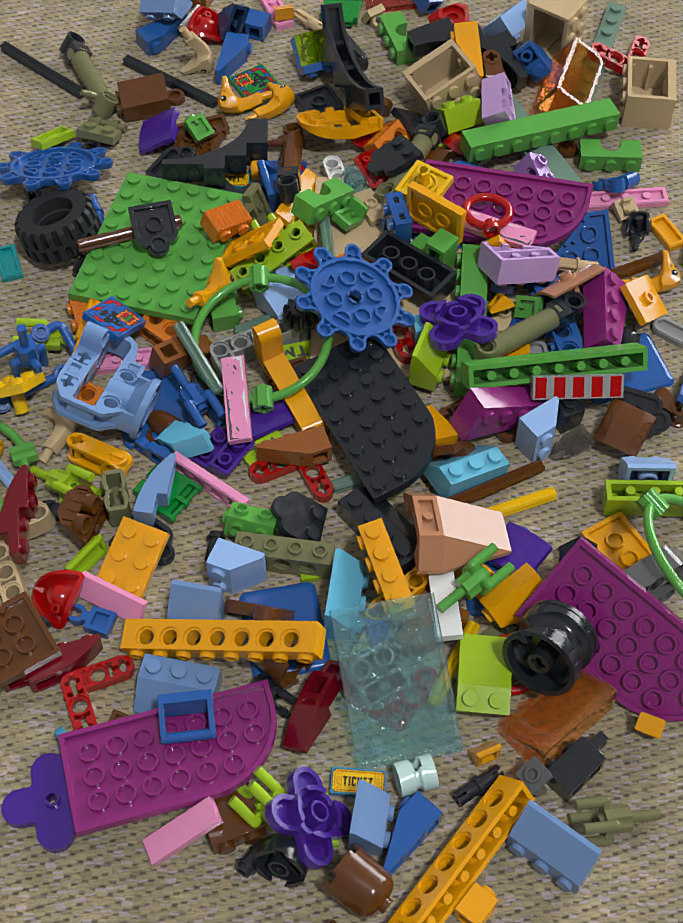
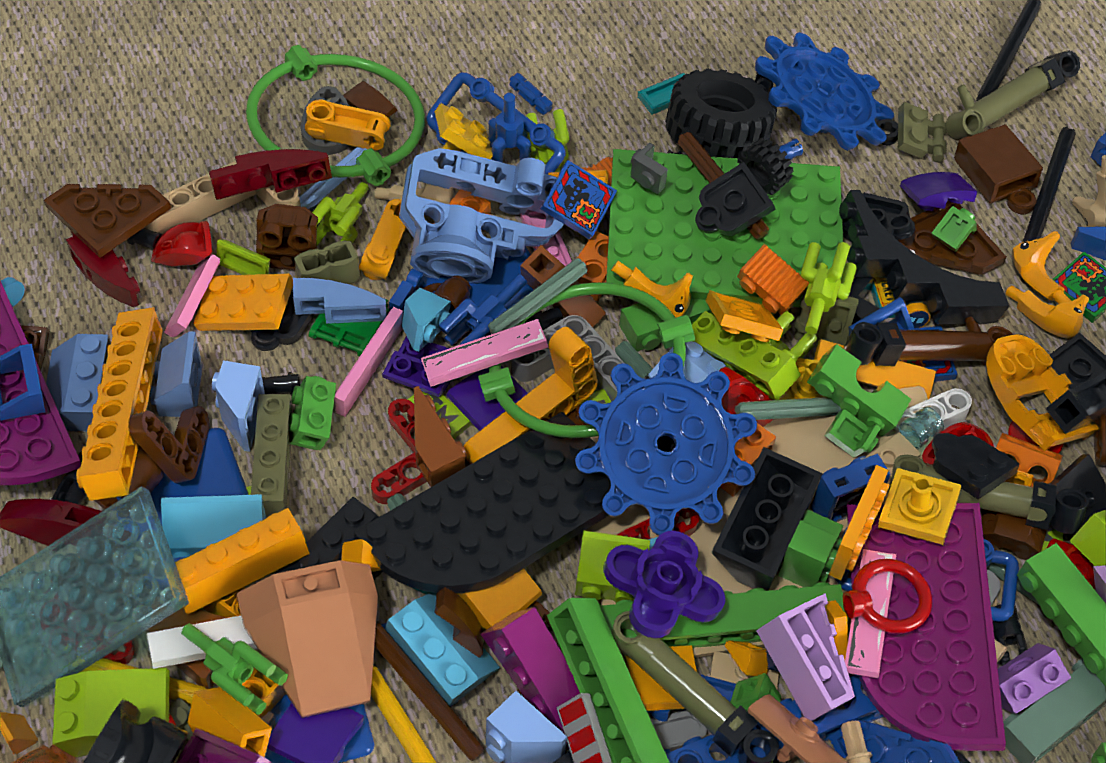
camera: 75 degrees right, 0 degrees up
lime tile [30,126,75,150] -> none
red beam [61,655,136,730] -> none
blue plate [69,604,118,639] -> none
black plate [271,491,328,542] -> none
none -> light orange slope [341,539,381,572]
none -> dark grey bracket [630,142,668,194]
none -> black tyre [738,139,793,196]
none -> lime plant [801,242,857,334]

